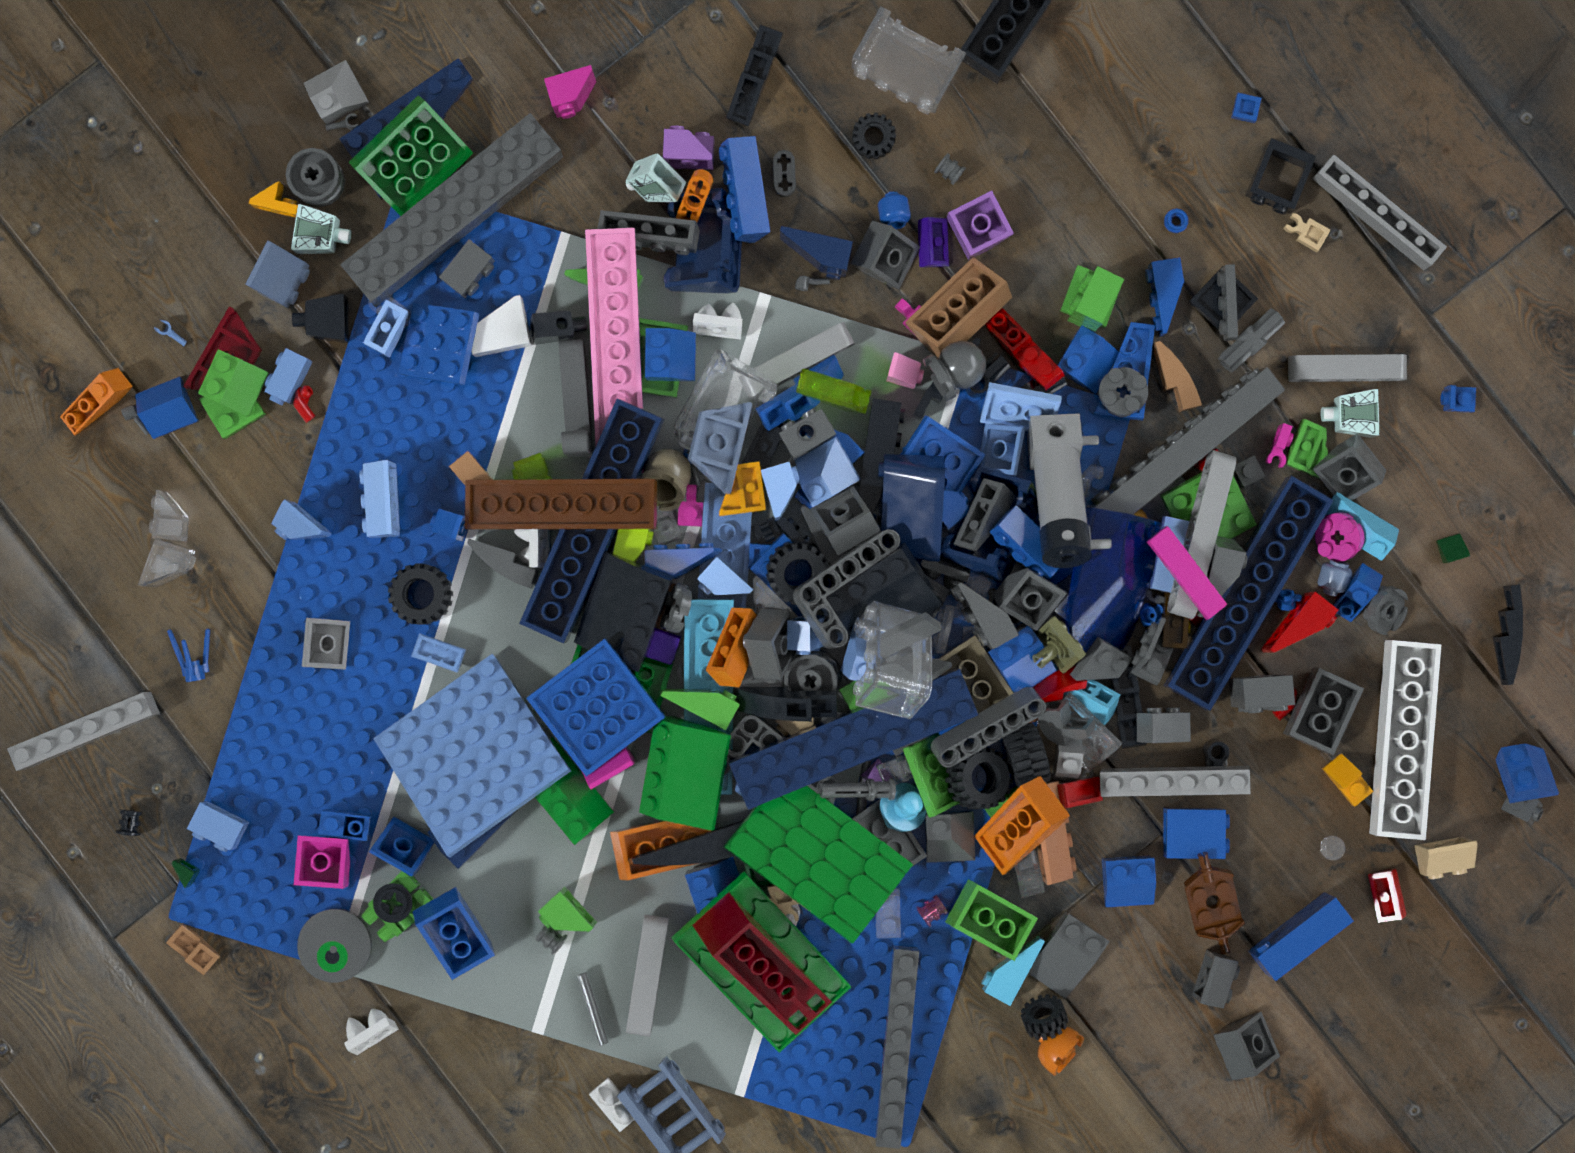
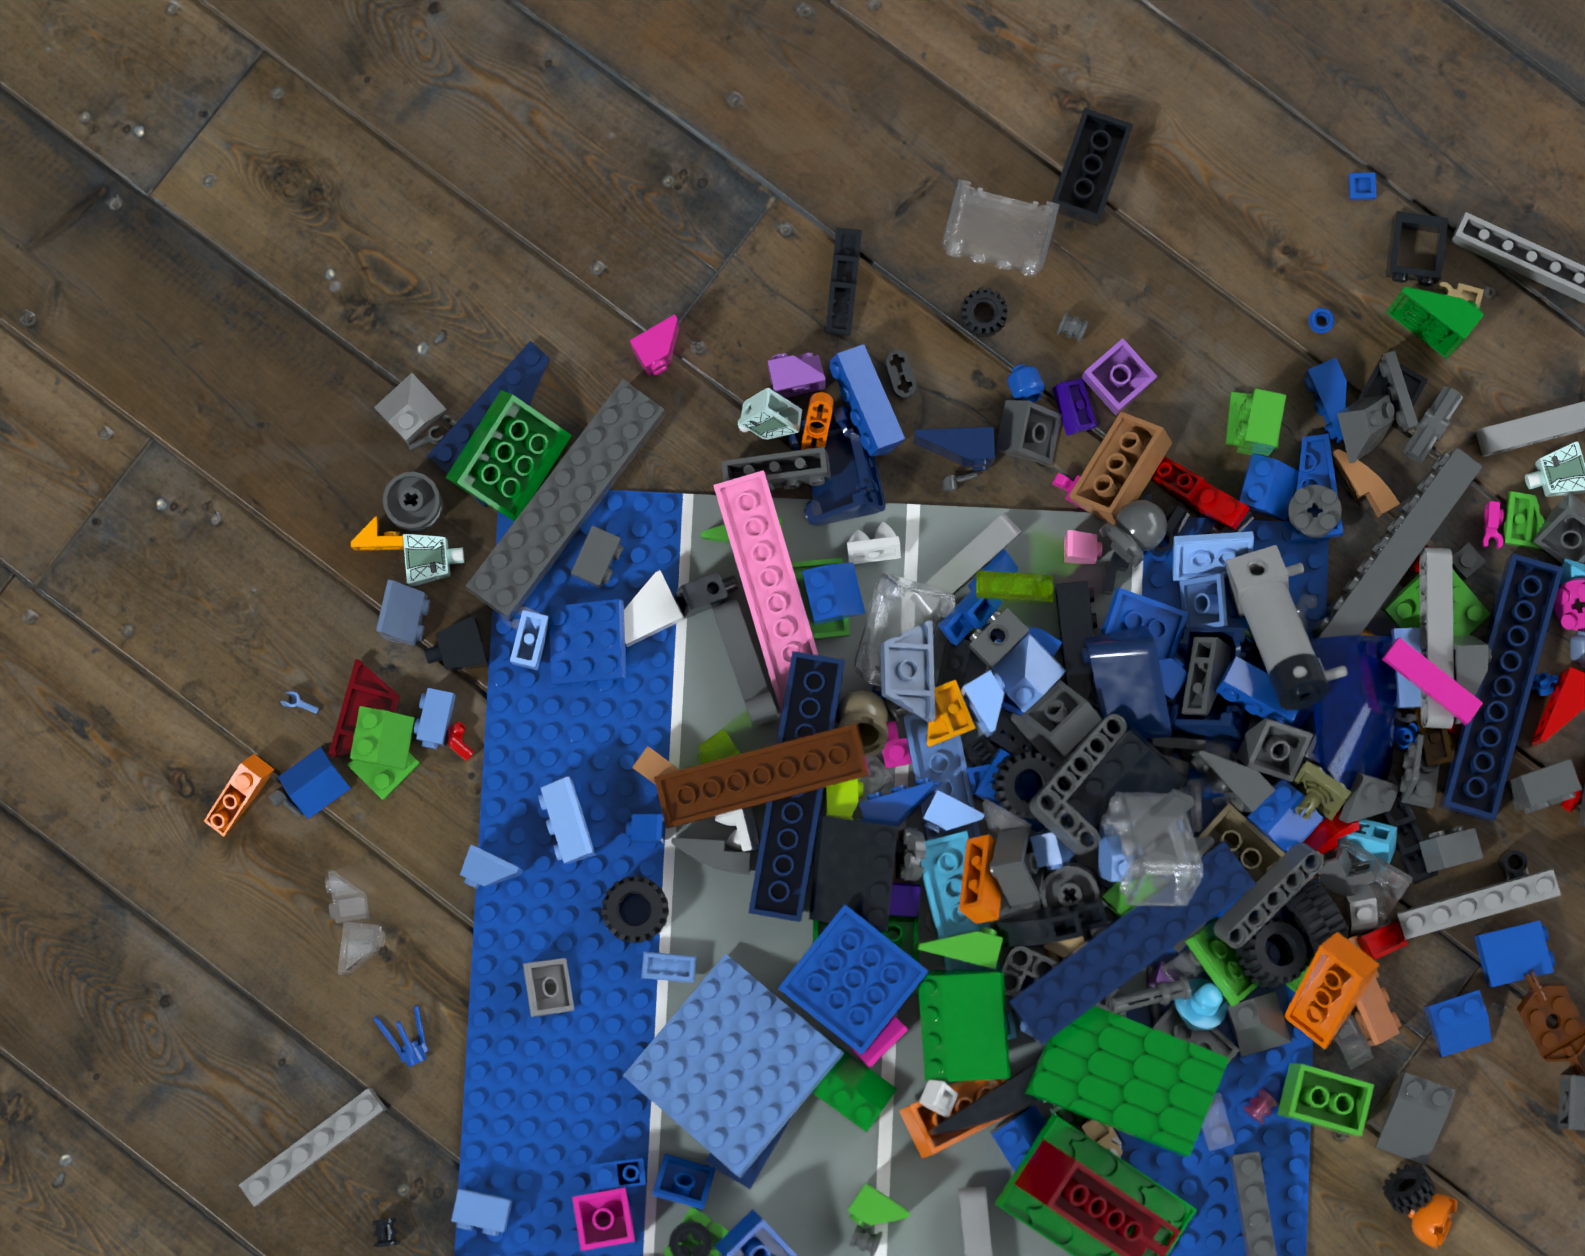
camera: 15 degrees left, 5 degrees down
medium azure slope [981,936,1045,1006] -> none
none -> white slope [920,1080,958,1118]
none -> dark grey slope [1337,394,1395,463]
none -> green slope [1385,287,1484,359]

